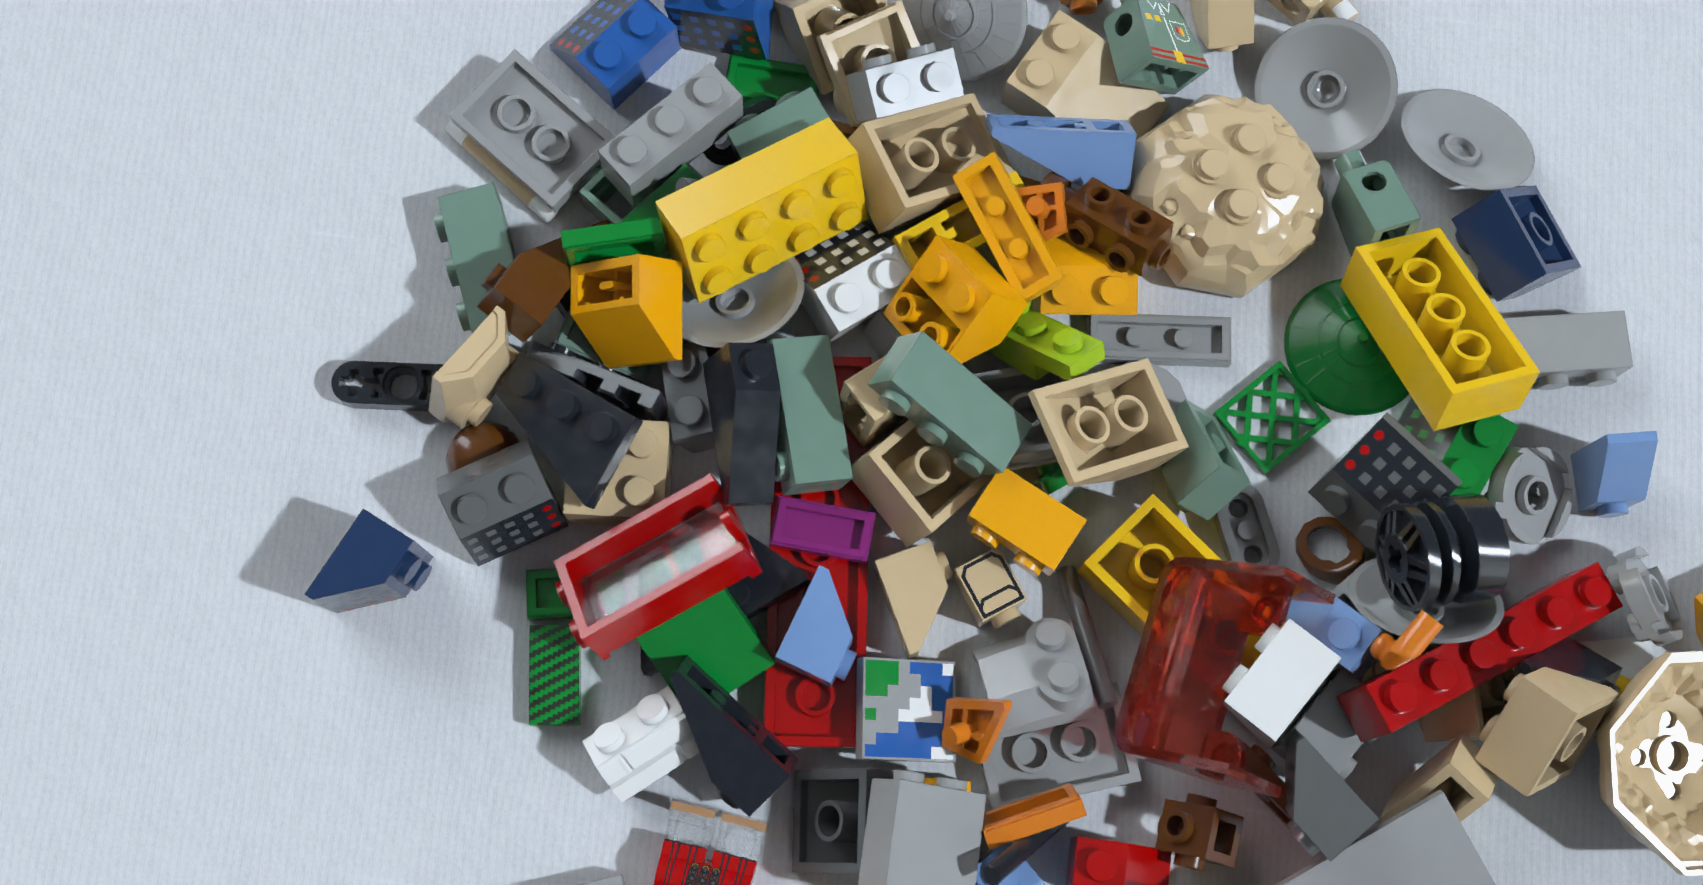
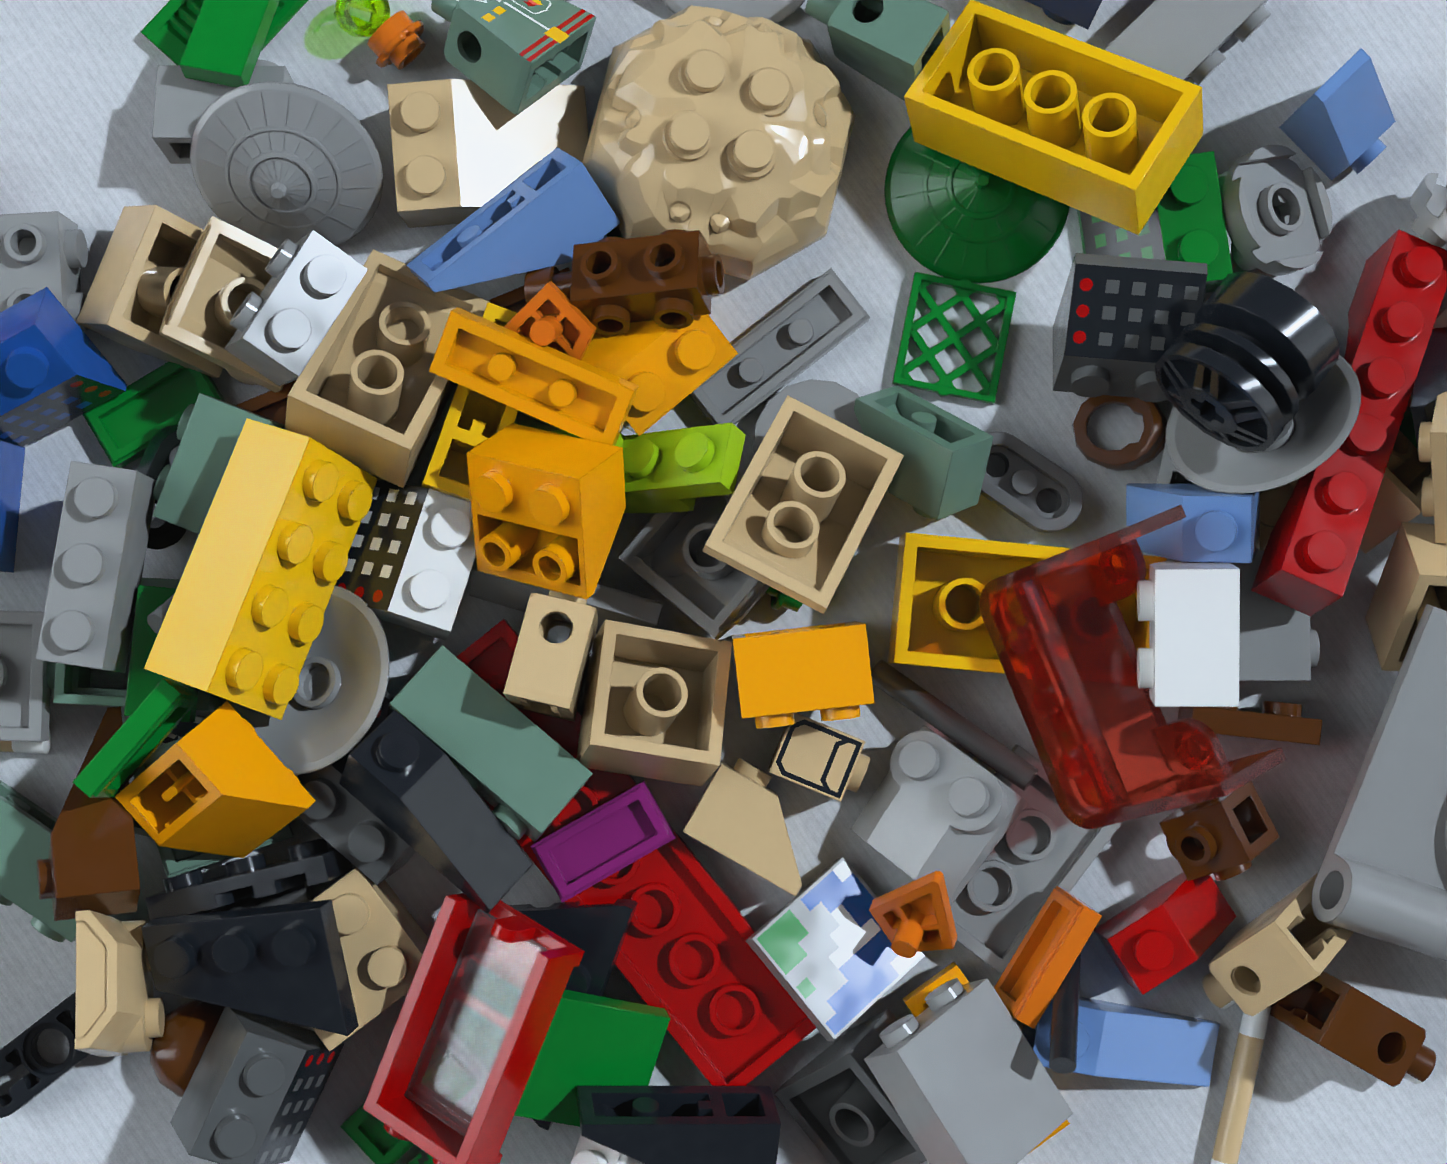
camera: 40 degrees left, 10 degrees up
medium blue slope [775,565,857,688] -> none
sand green brick [868,331,1032,477] -> none
dark grey slope [1284,728,1379,862] -> none
orange arm [1370,610,1444,670] -> none

